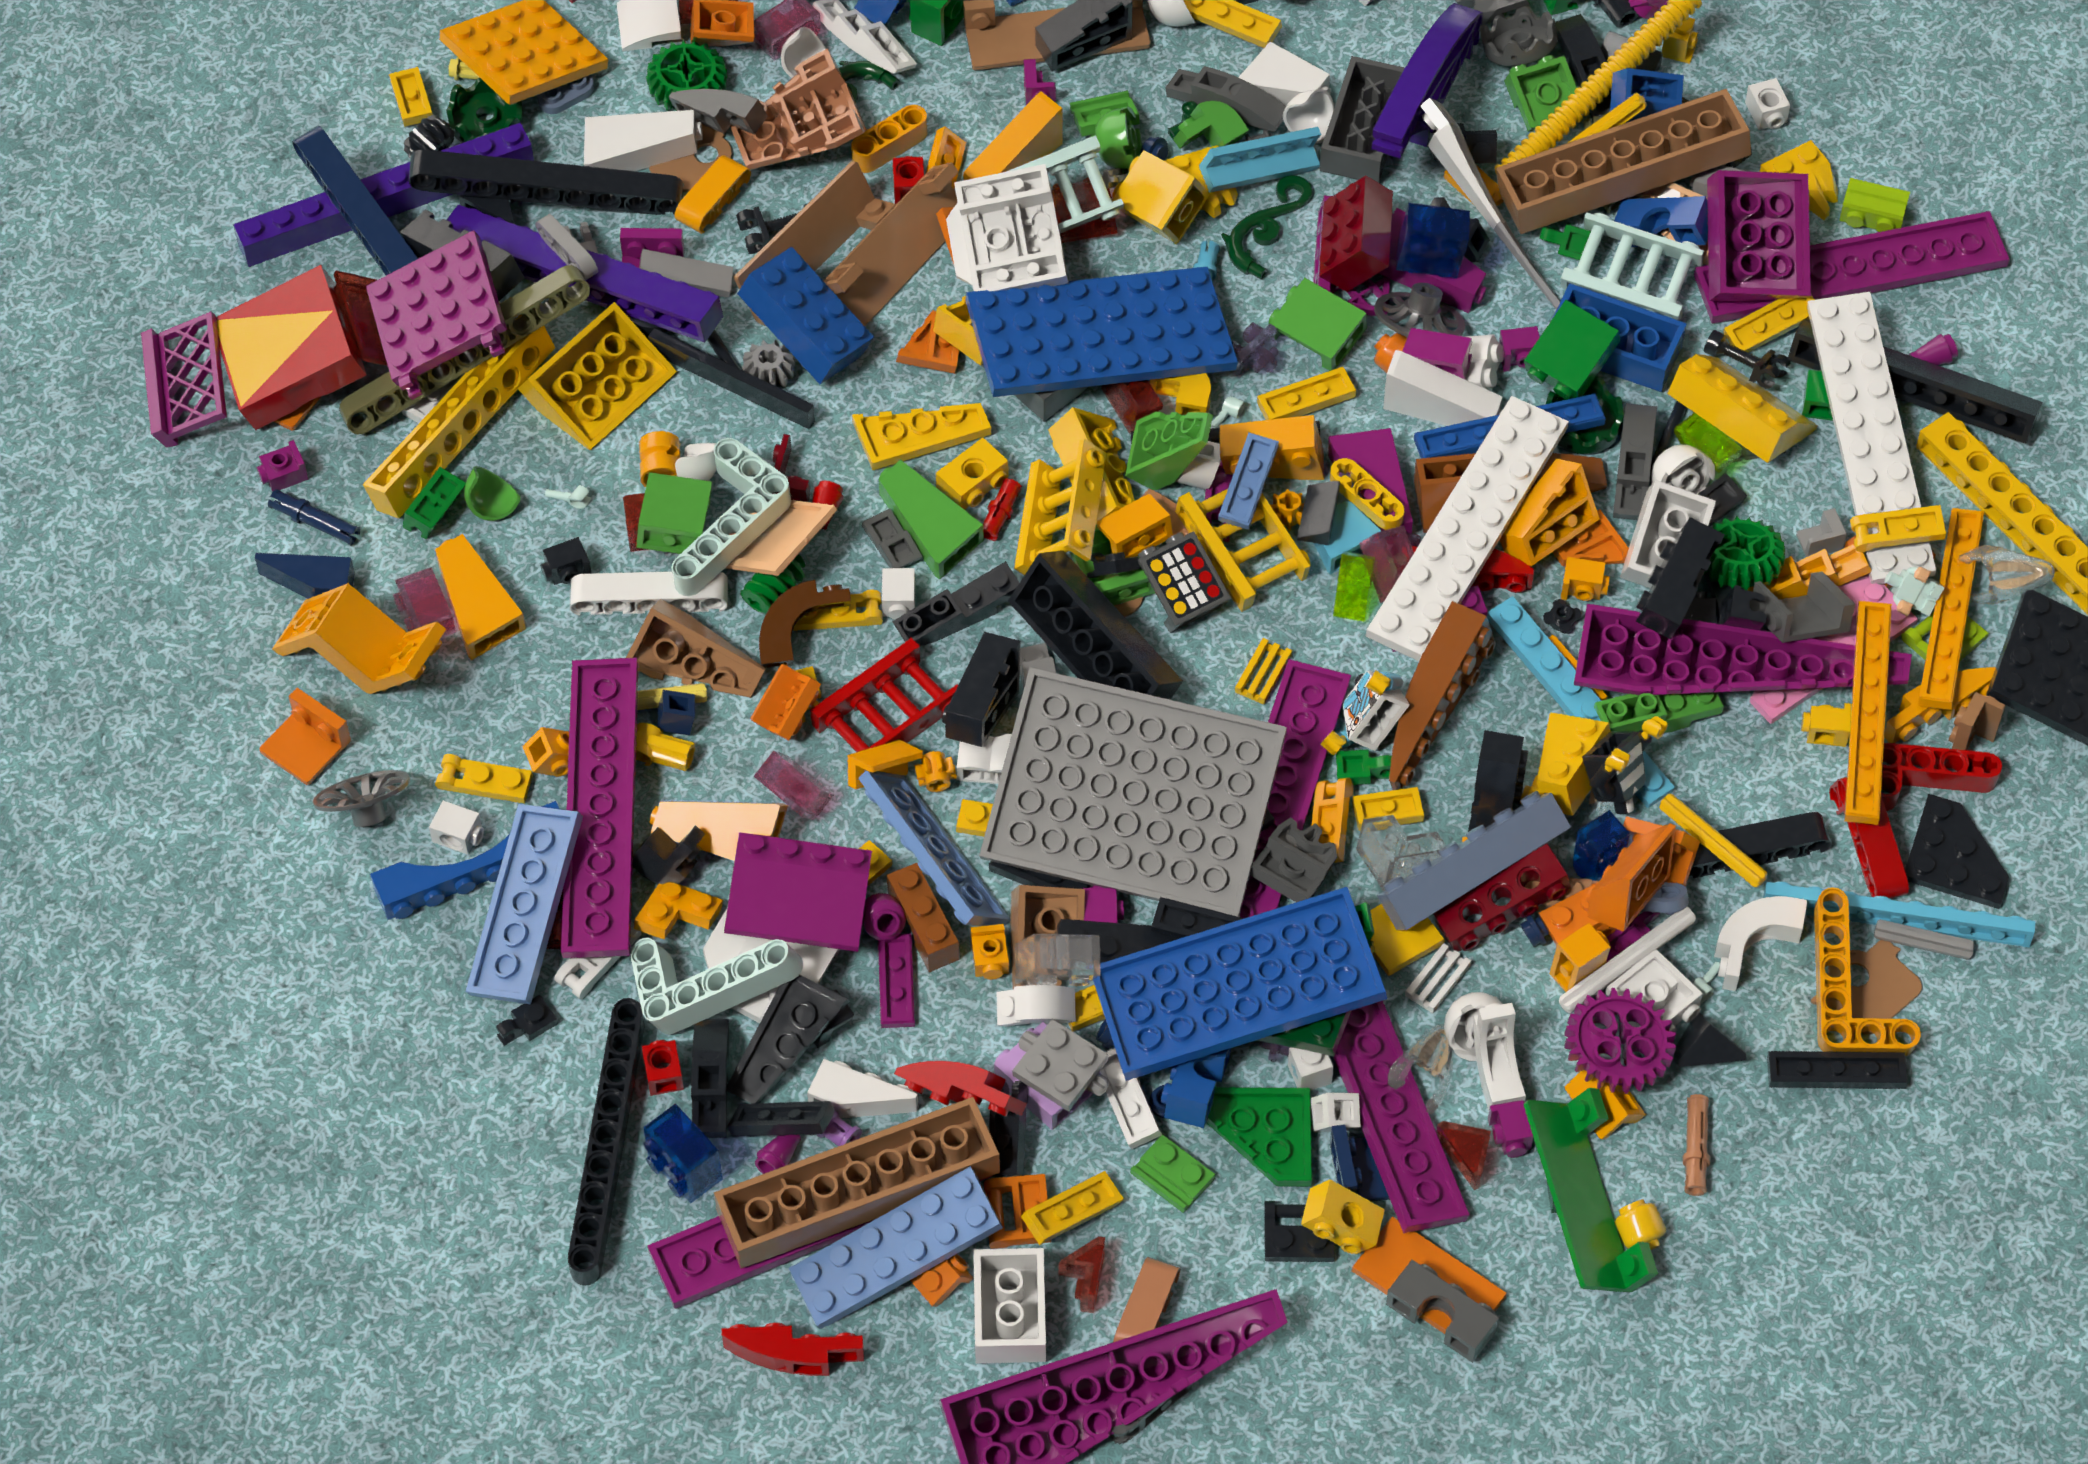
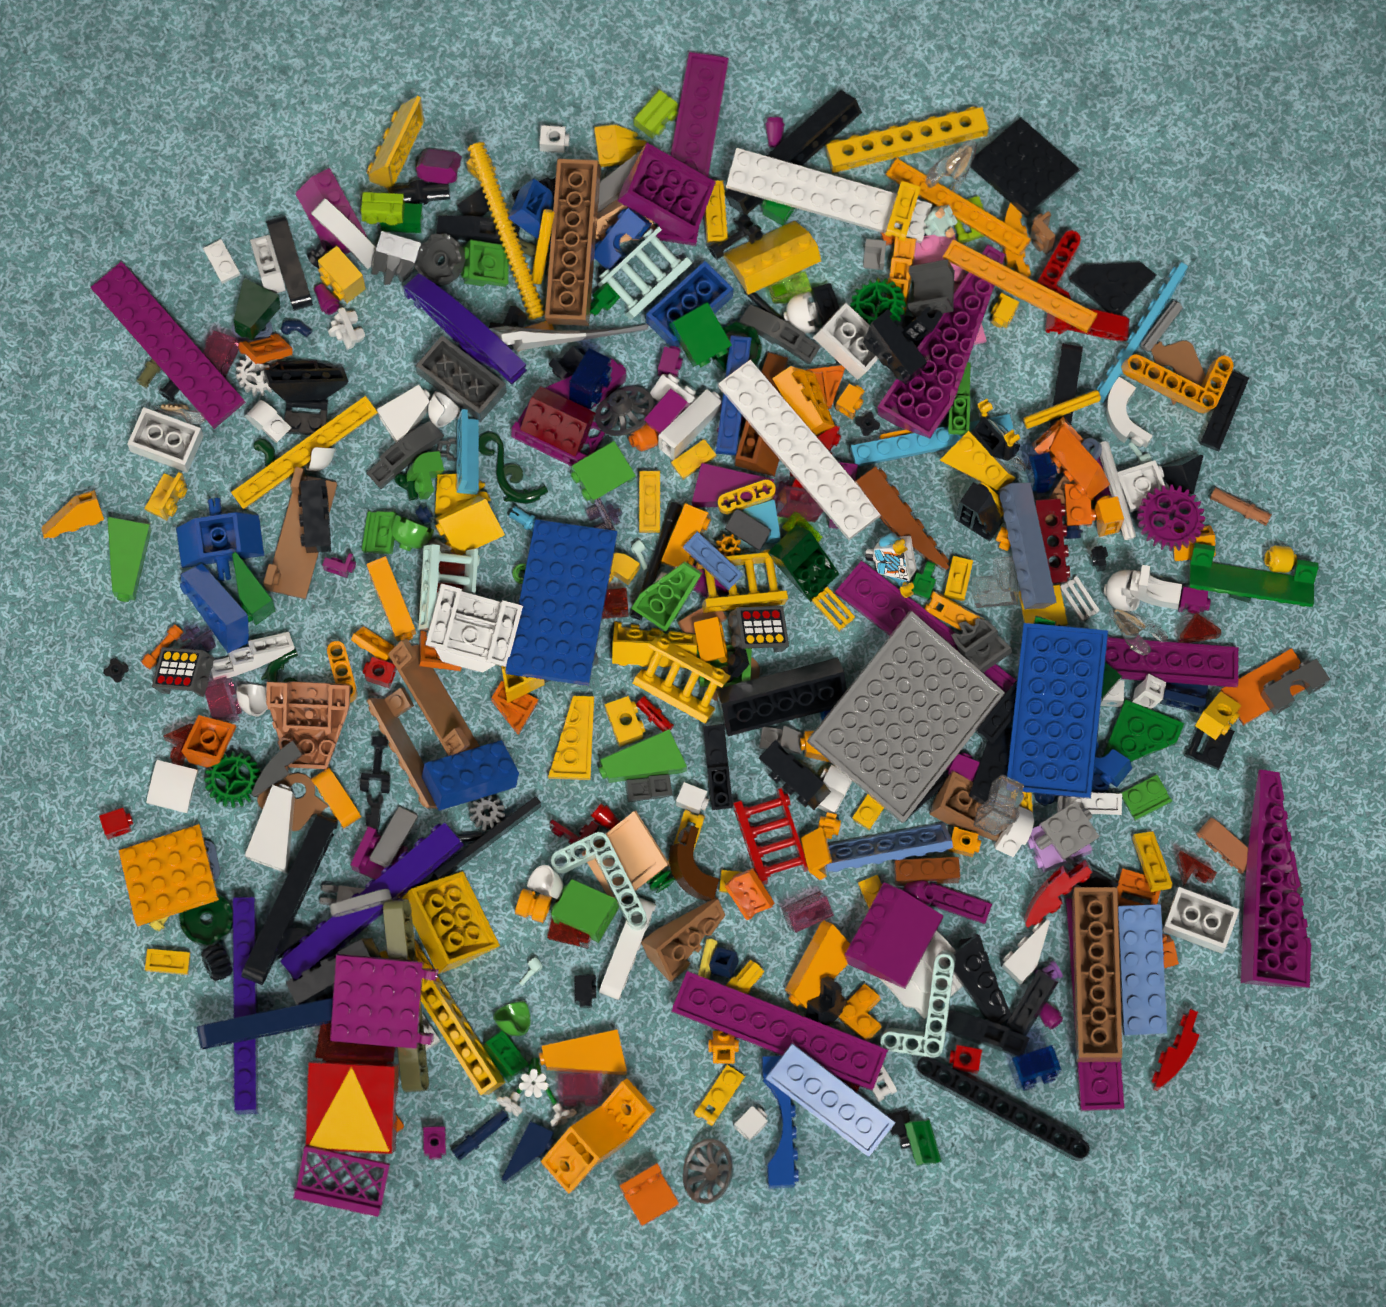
camera: 70 degrees left, 15 degrees up
none -> black plate [366,794,384,833]
none -> white plant [496,1058,577,1127]
none -> yellow plate [671,439,716,480]
none -> dark green slope [768,525,839,602]
none -> green plate [905,1120,942,1166]
none -> black plate [1090,546,1108,572]

